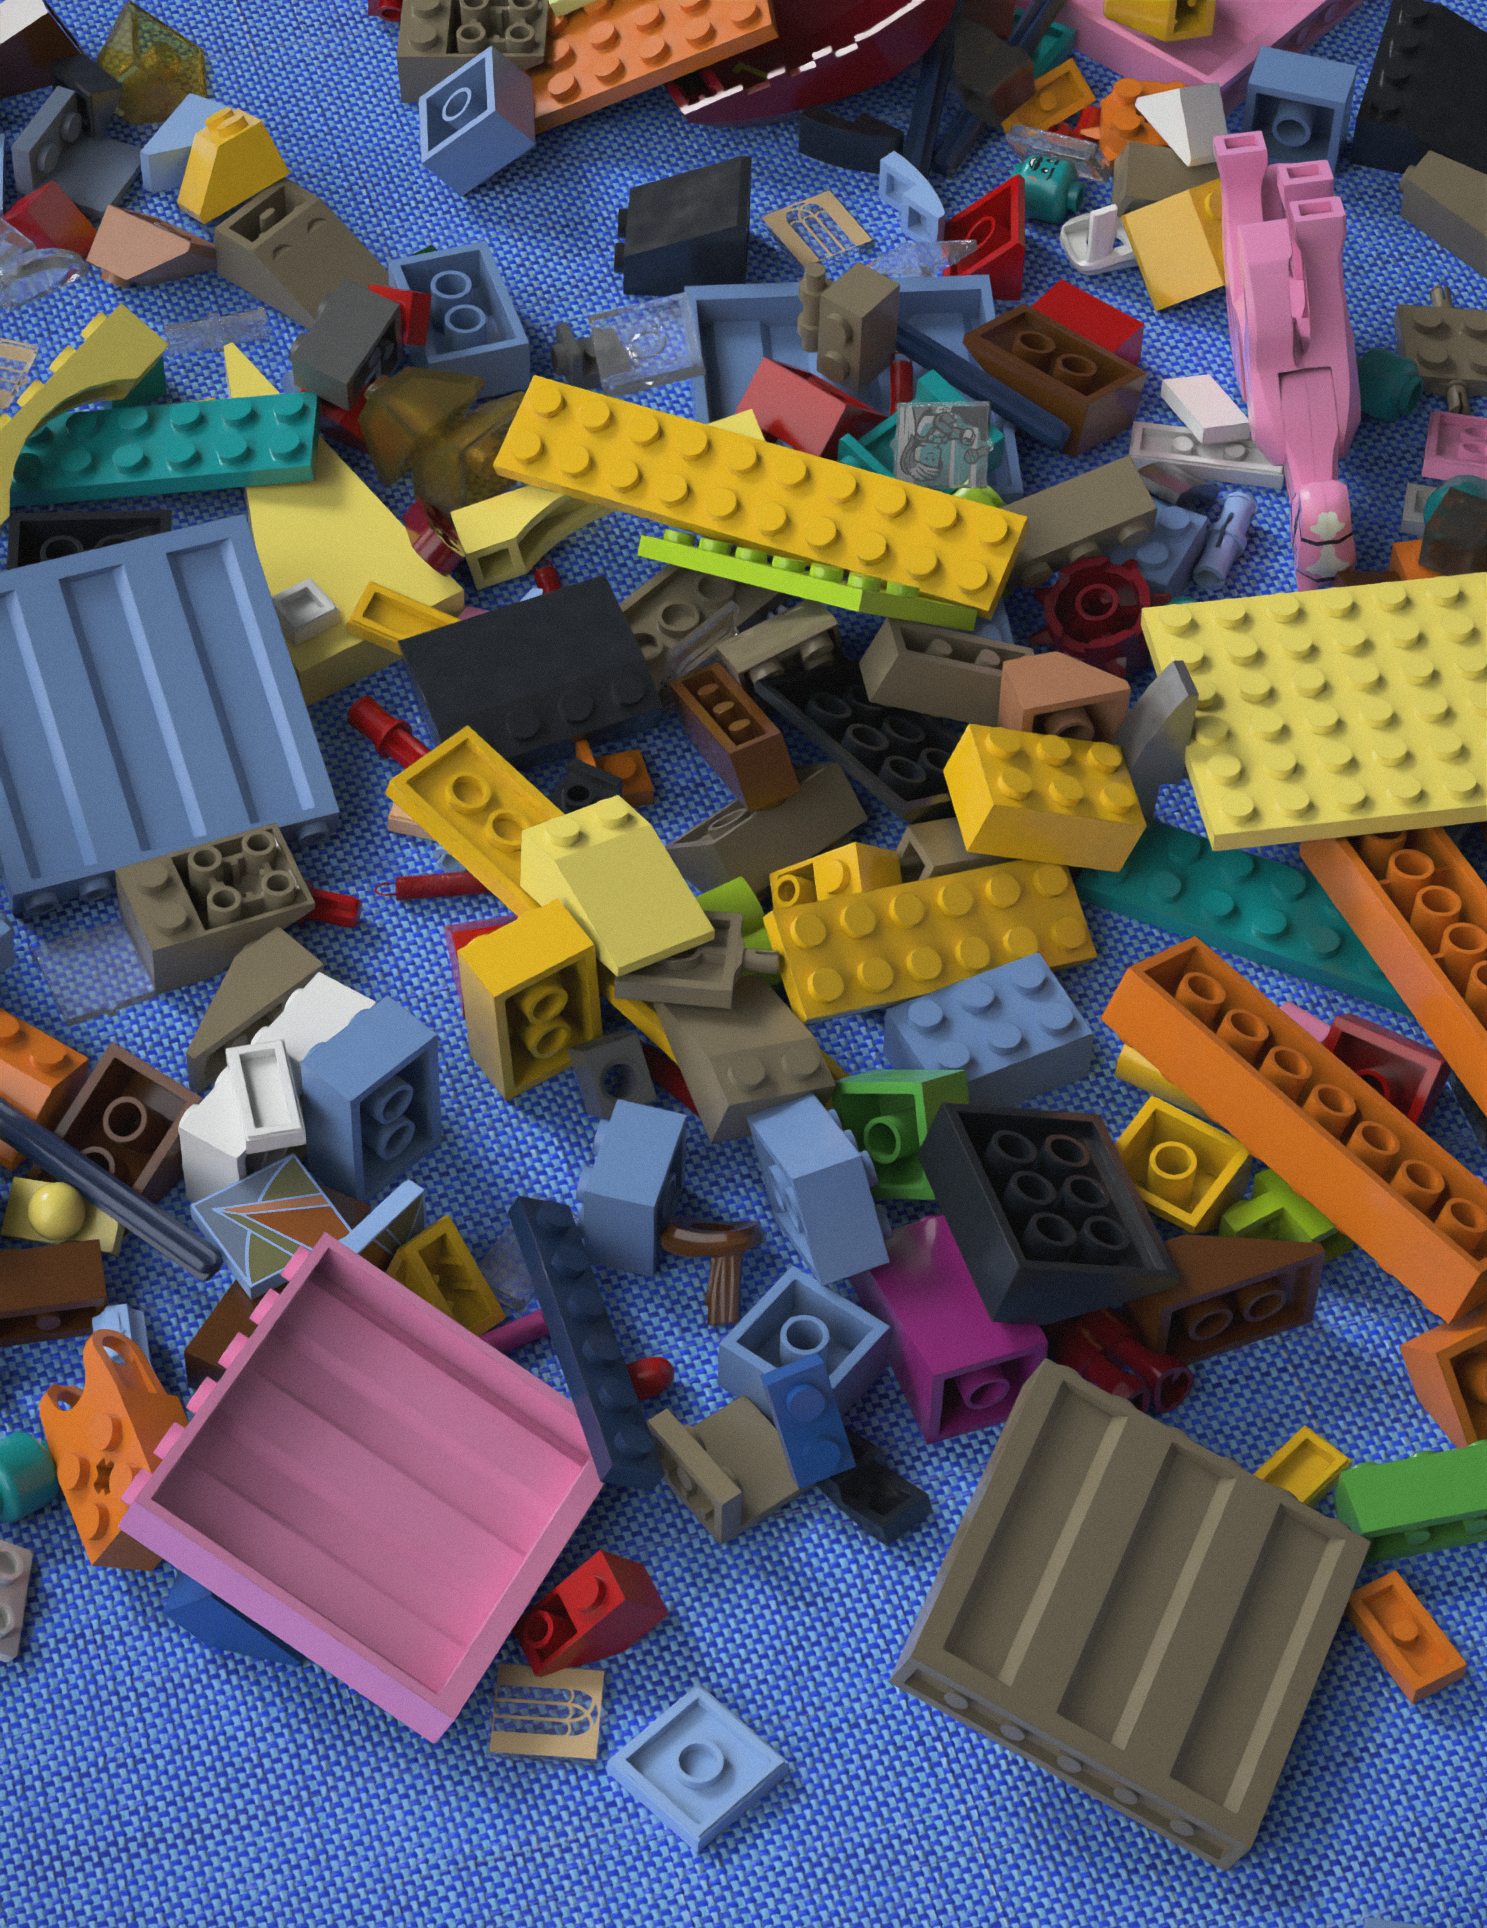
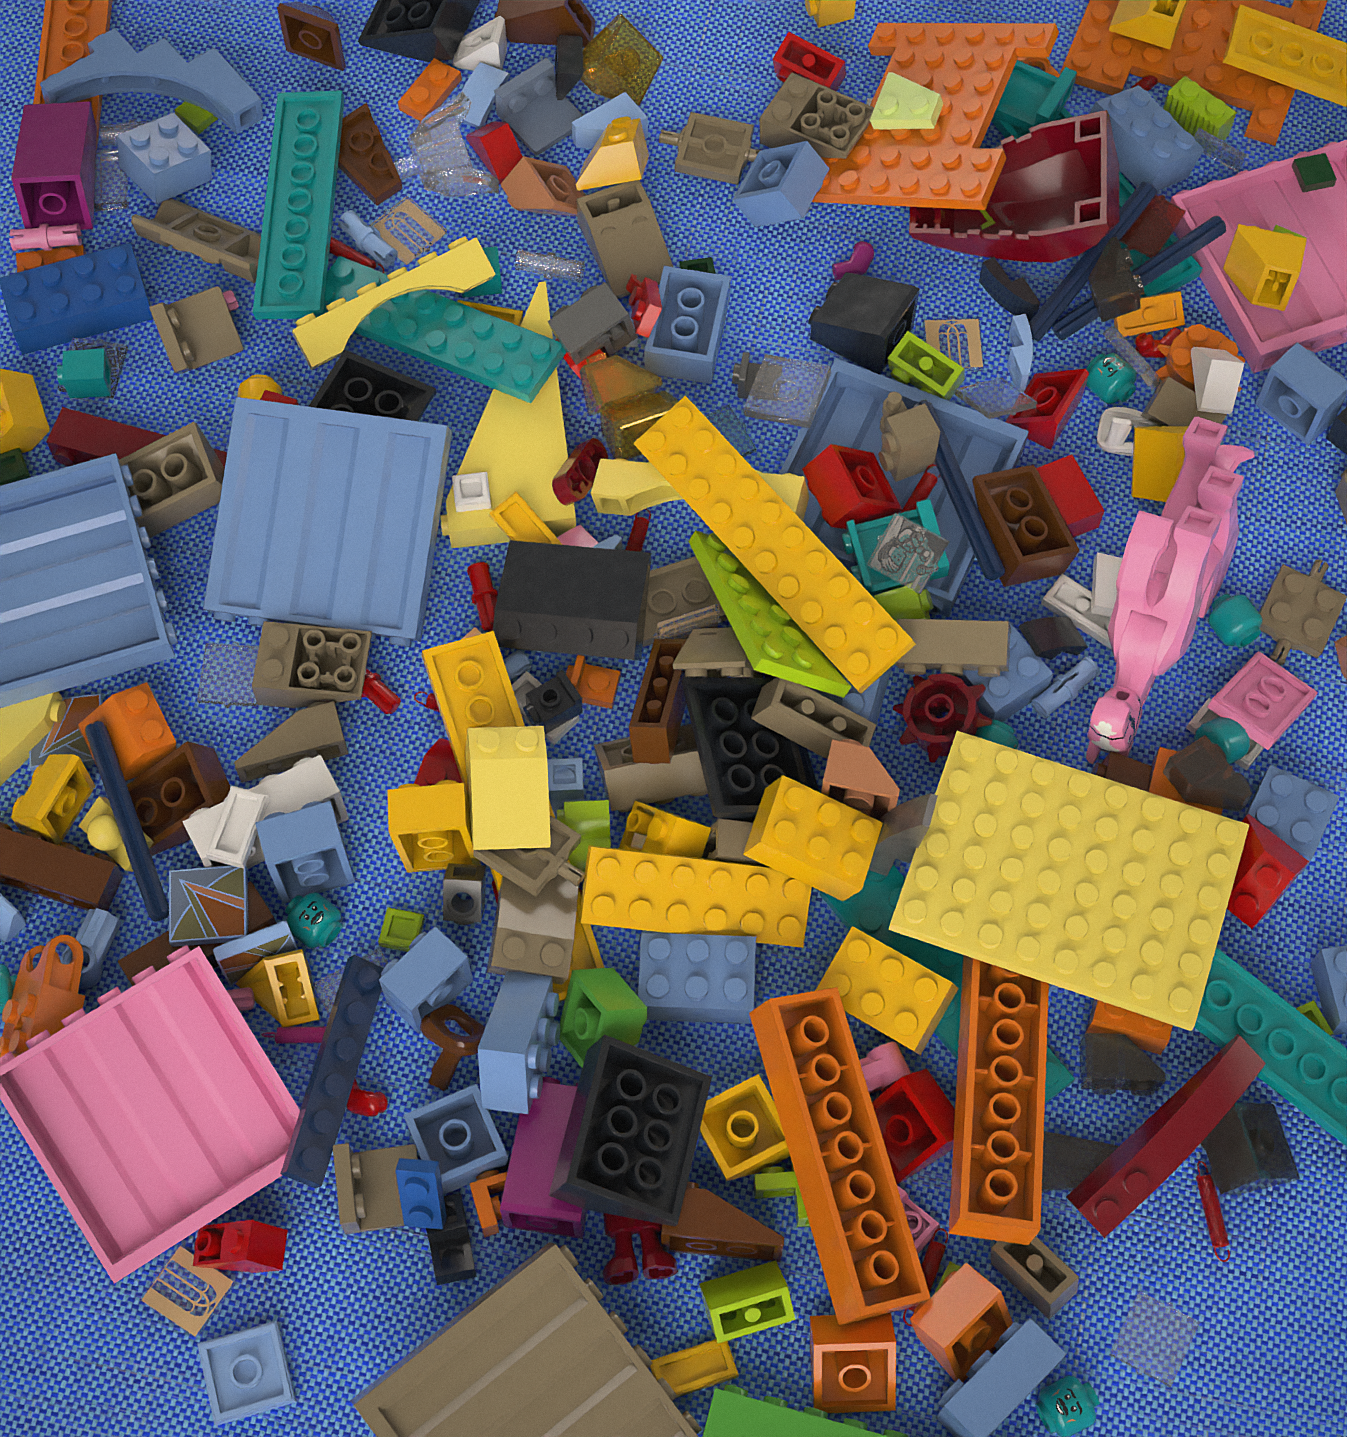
camera: 30 degrees right, 15 degrees up
none -> teal head [285,892,343,949]
none -> lime tile [378,907,425,952]
none -> orange bracket [469,1170,507,1237]
none -> dark tan plate [659,112,762,185]
none -> lime brick [699,1260,795,1343]
none -> yellow brick [815,926,959,1056]
none -> magenta arm [832,241,874,280]
none -> lime brick [888,331,965,401]

